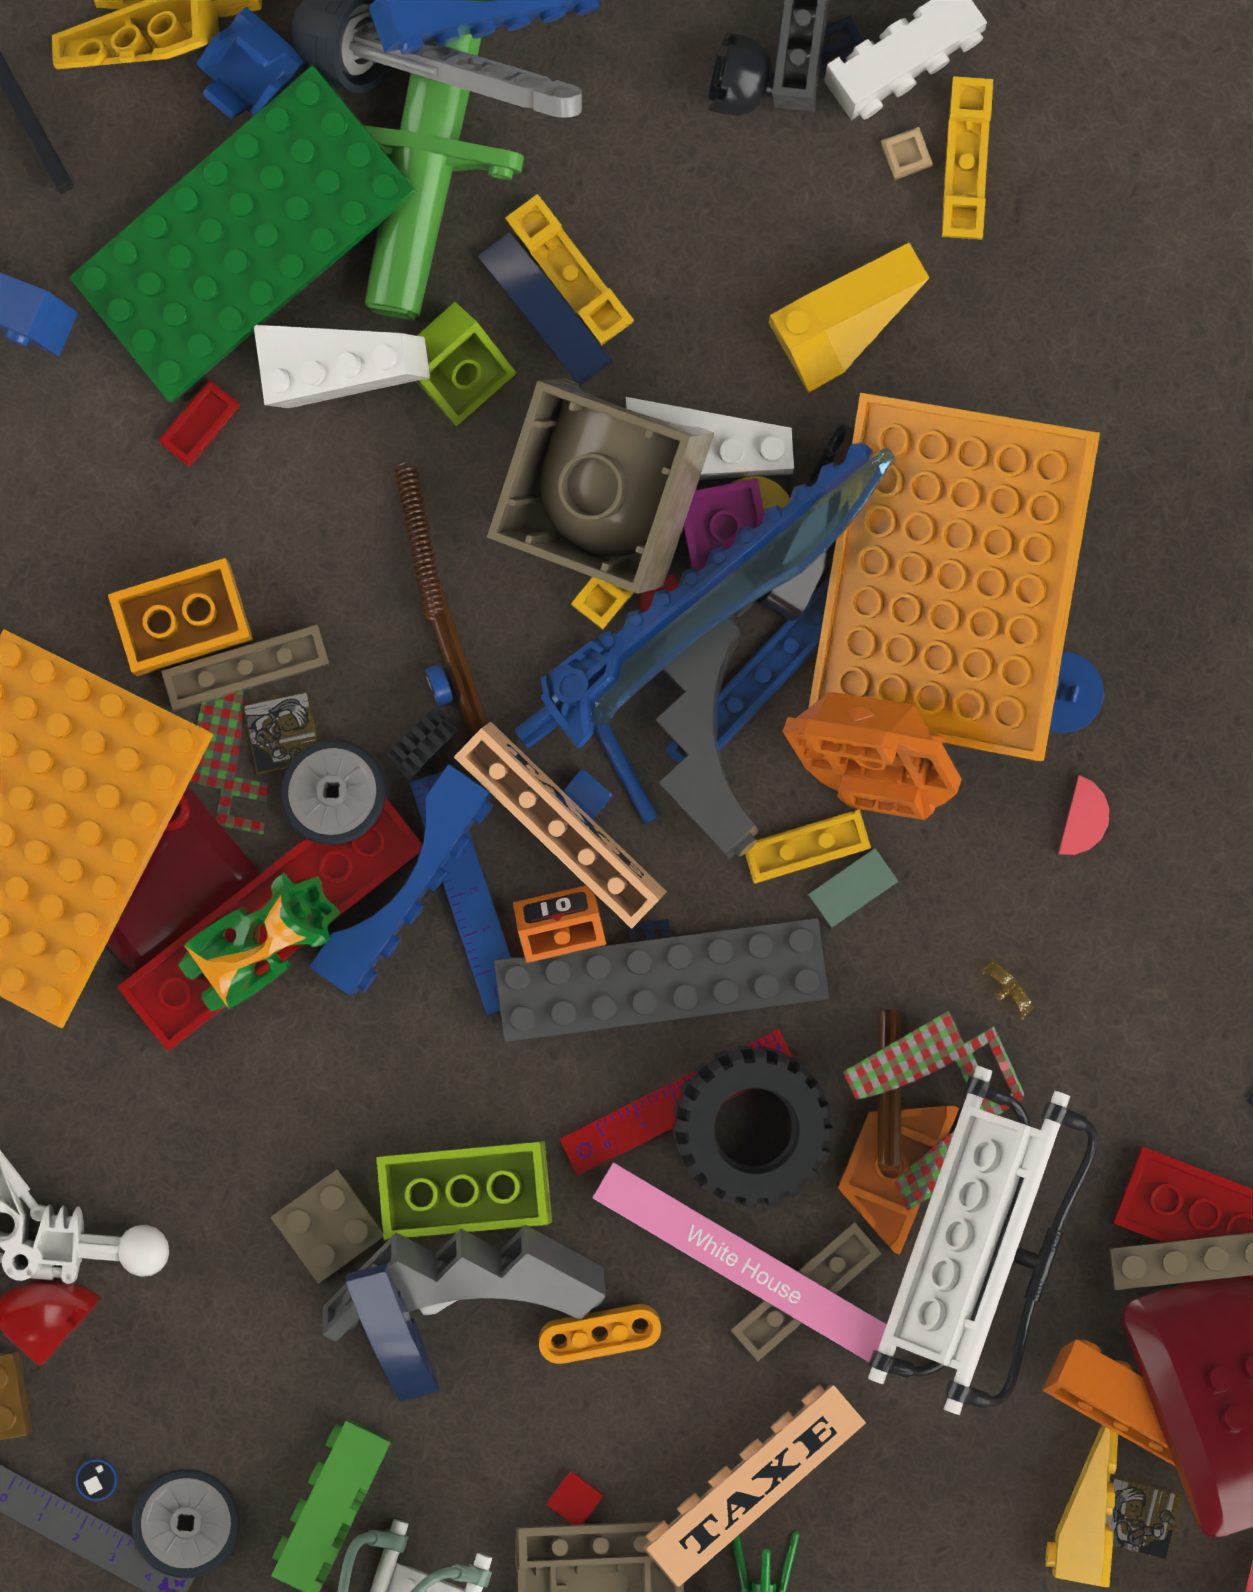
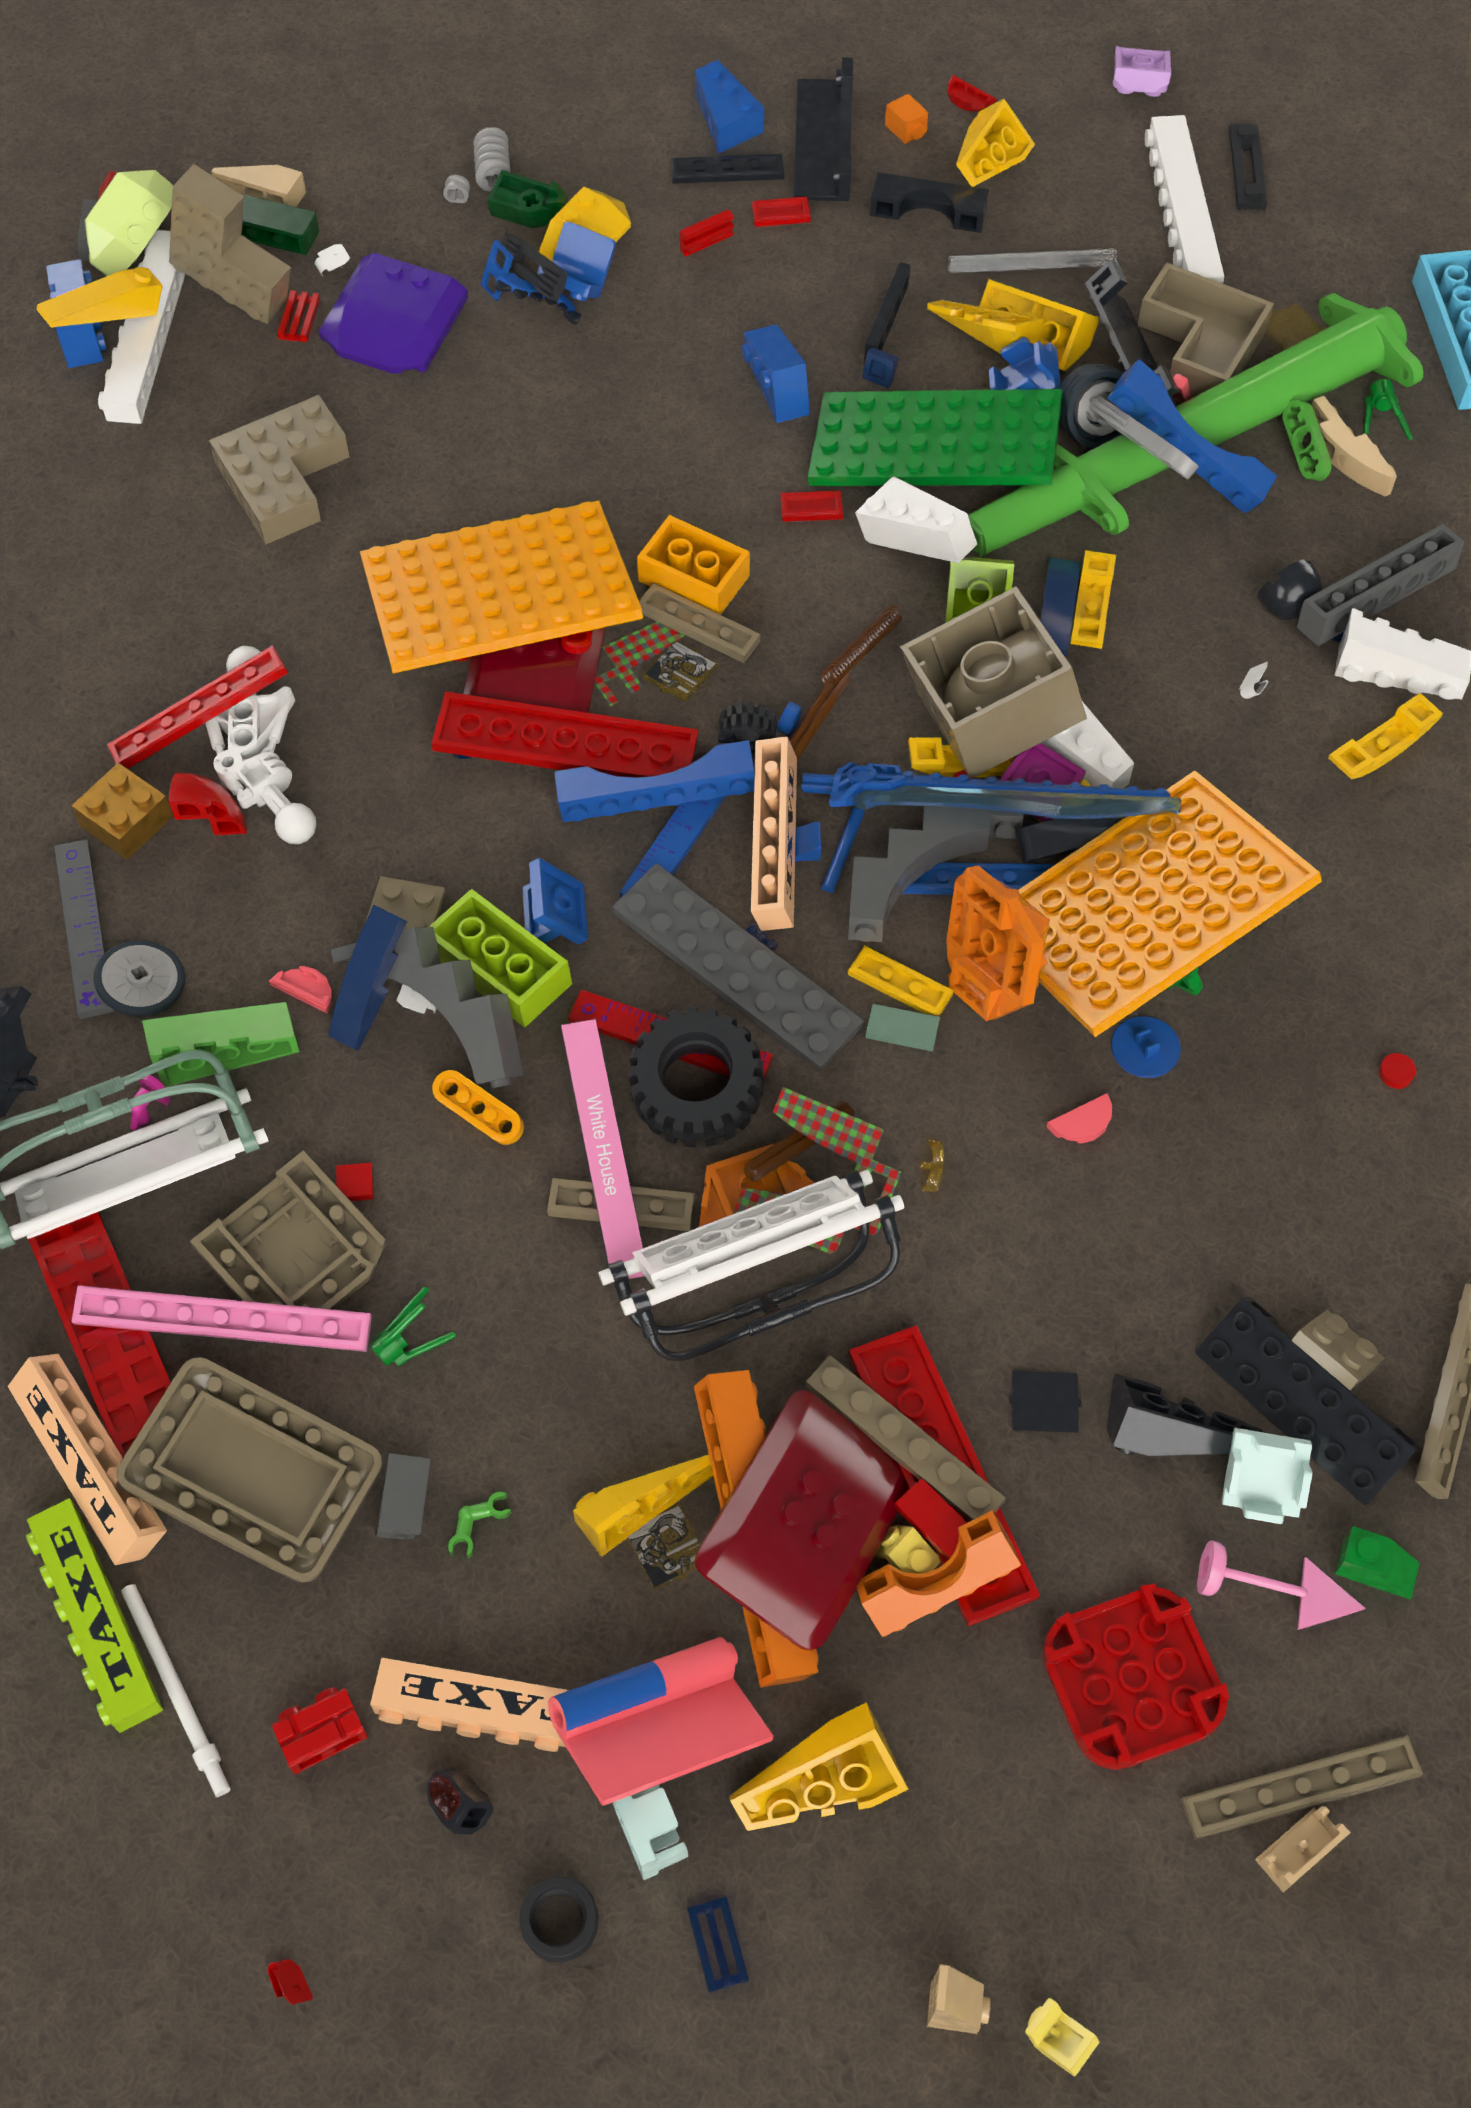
camera: 45 degrees right, 25 degrees down
tile [76,1458,118,1501] -> none
green hips [178,873,341,1012] -> none
light grey wheel [280,740,386,845] -> none
orange brick [513,885,606,963] -> none
light nougat brick [643,1384,866,1587] -> none
yellow wedge [769,243,929,393] -> none
tan tile [881,127,933,180] -> none
none -> coral tile [269,966,332,1013]
none -> blue bracket [522,858,588,944]
none -> dark blue plate [862,347,899,388]
none -> white piece [1239,662,1268,699]

